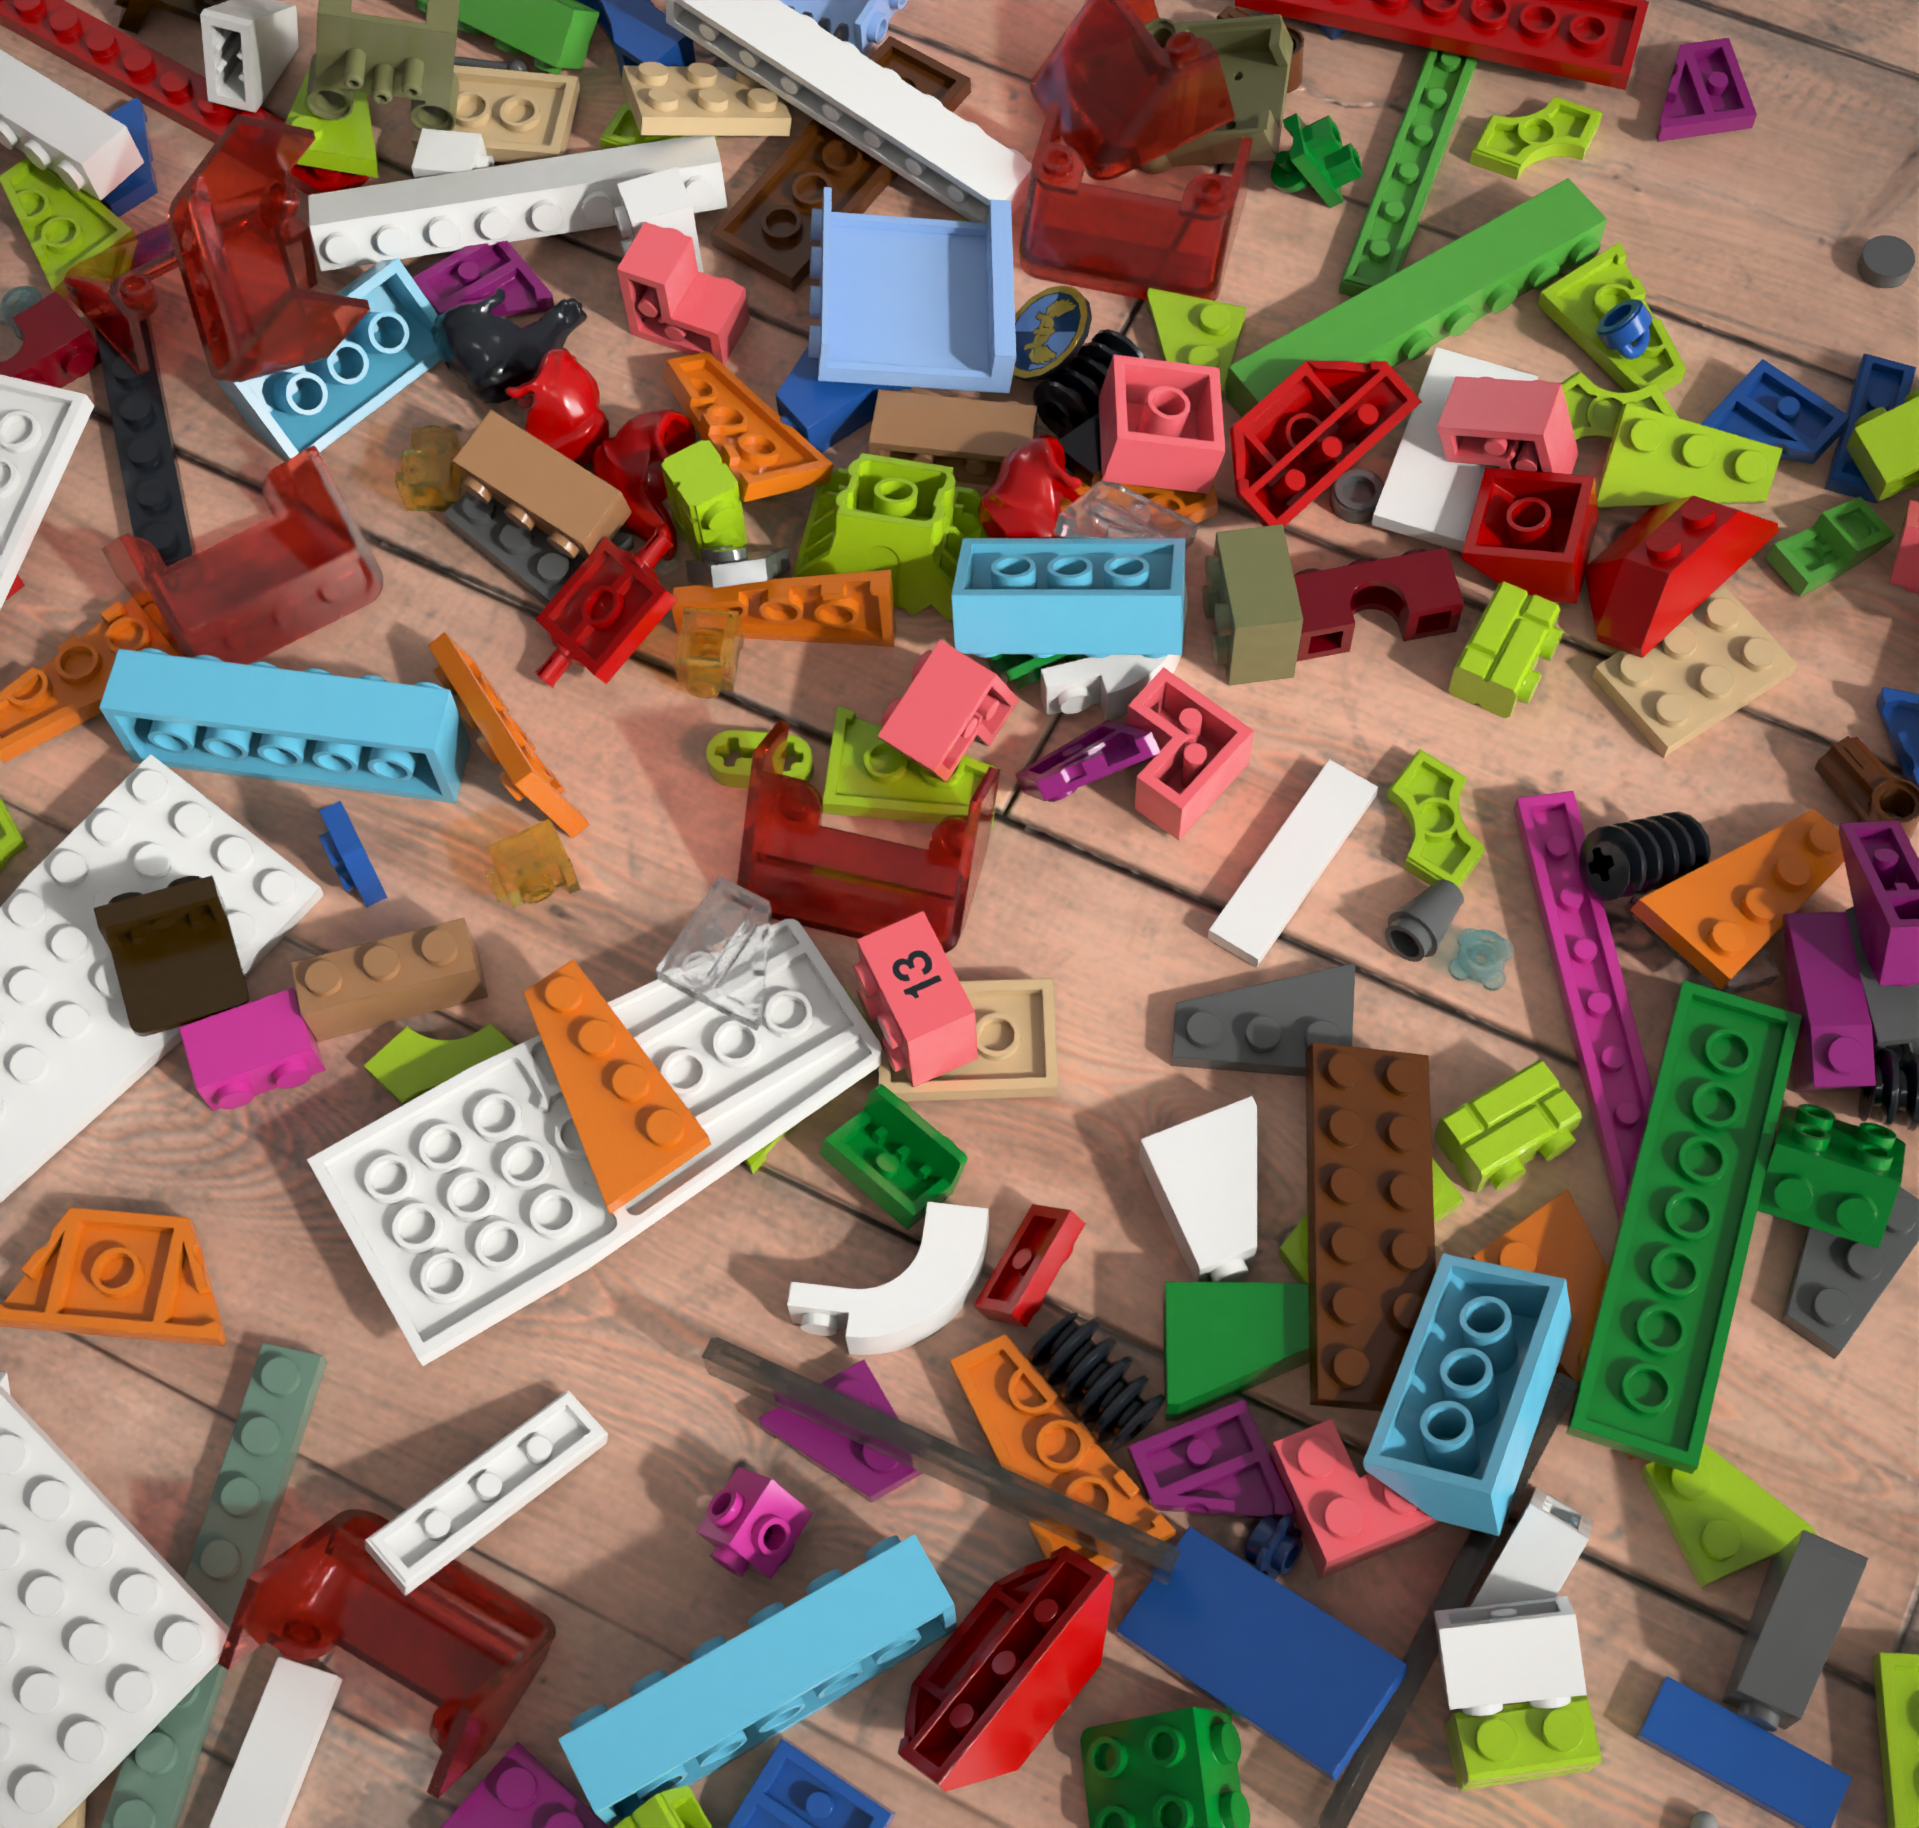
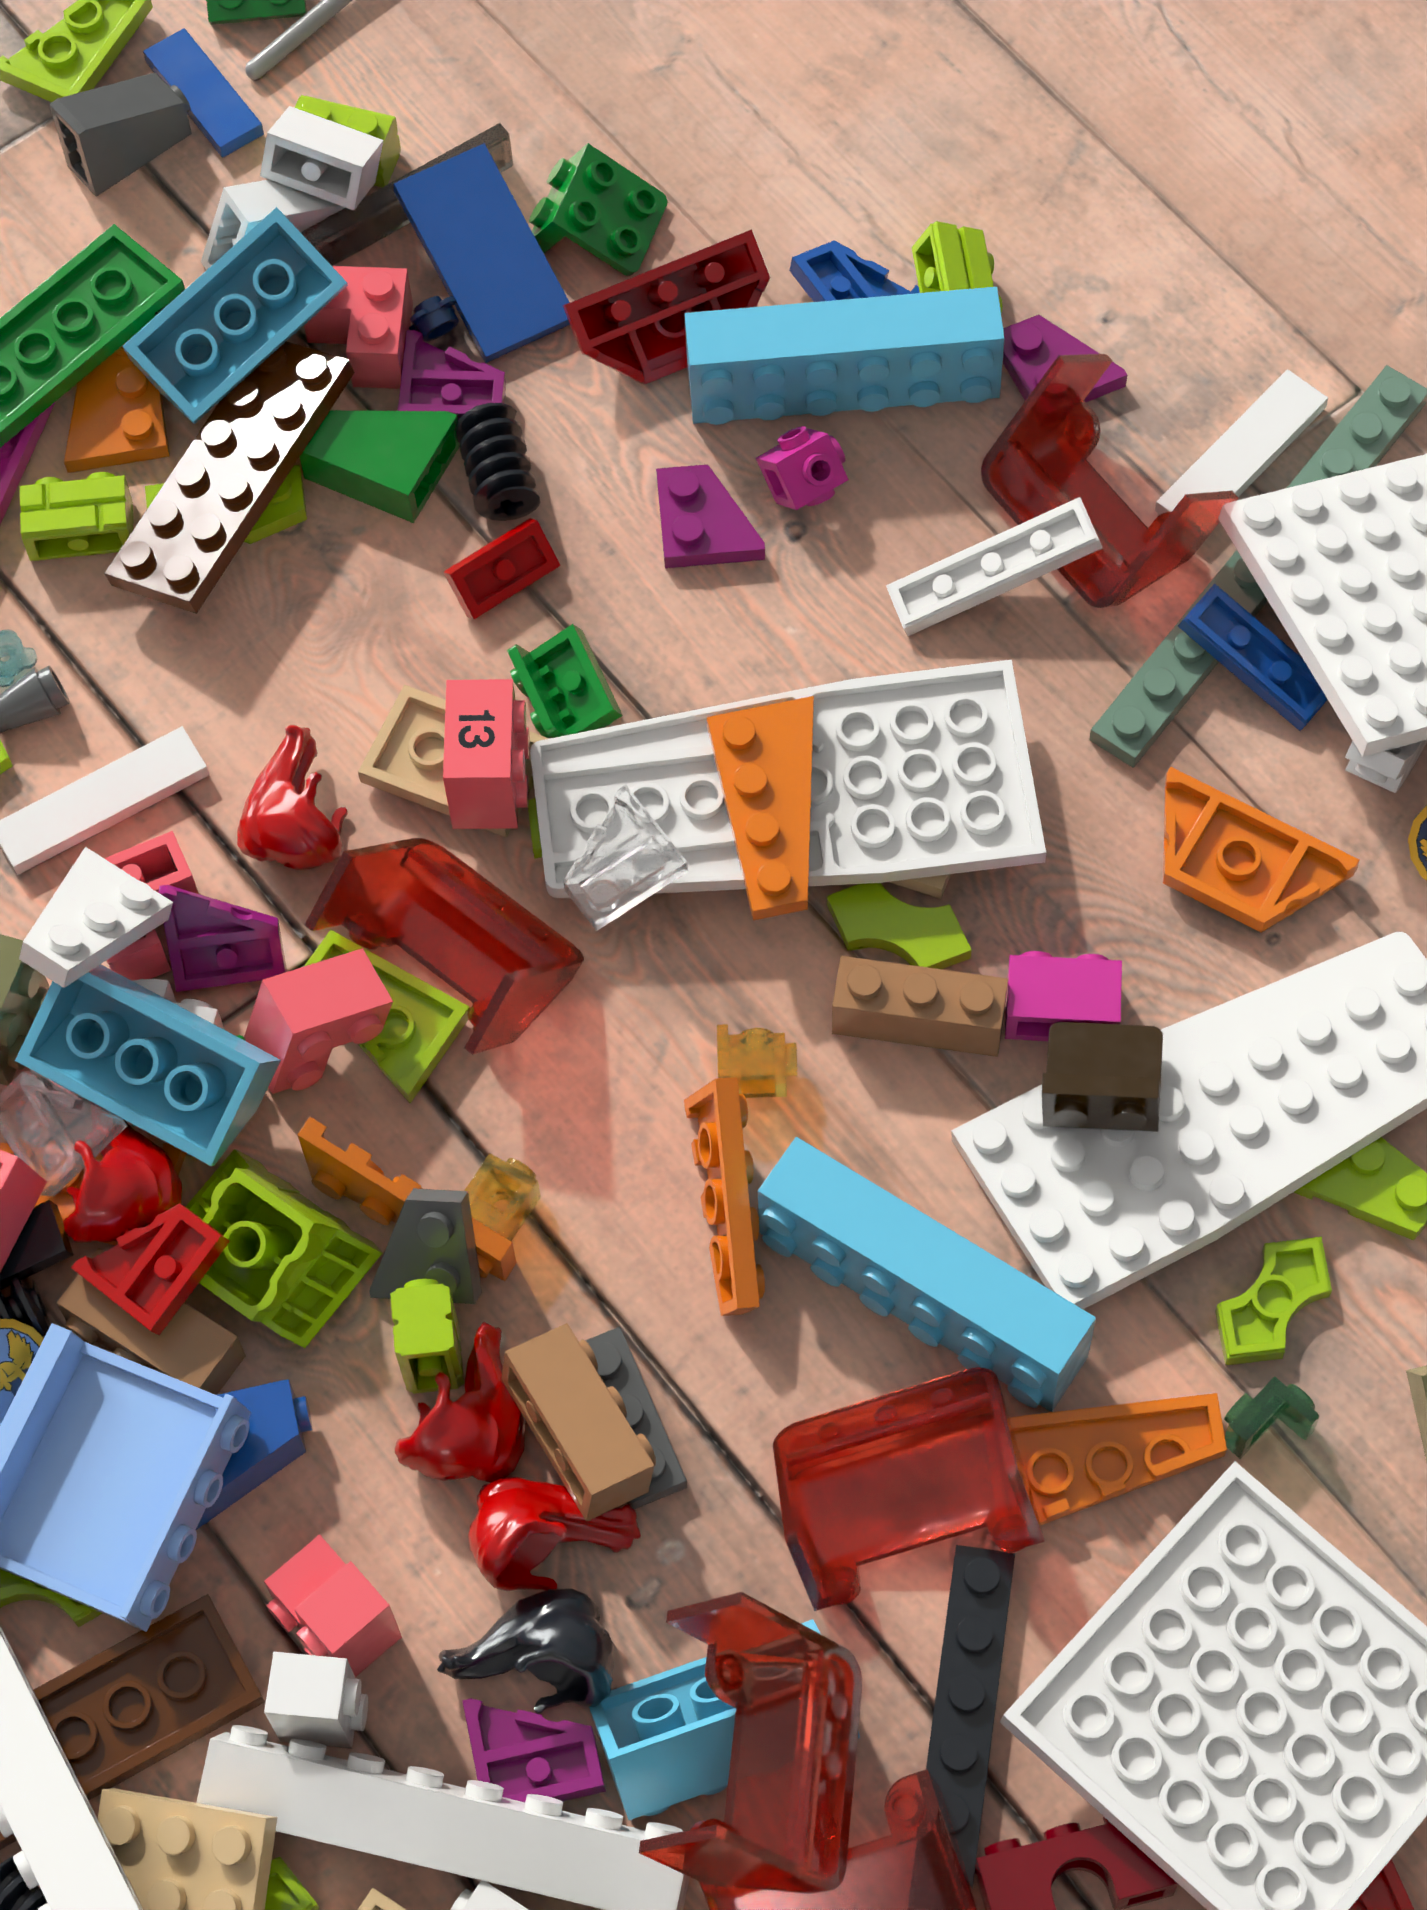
camera: 155 degrees left, 0 degrees up
blue wing [318,801,388,907] -> none
clear yellow brick [395,425,463,512] -> none
red plate [535,530,678,688] -> none
orange wing [663,352,834,502] -> none
clear smoke tile [701,1337,1180,1586] -> none
lime beam [706,730,814,792] -> none
white arch [787,1202,989,1355] -> none
orange wing [949,1334,1176,1570] -> none
white slope [1139,1096,1257,1282] -> none
dark grey wing [1171,963,1355,1077] -> none
lime wing [1640,1443,1816,1589] -> none
none -> white wing [19,847,173,988]
none -> red wing [71,1203,230,1335]
none -> red piece [237,725,348,870]
none -> blue tile [1178,584,1328,731]

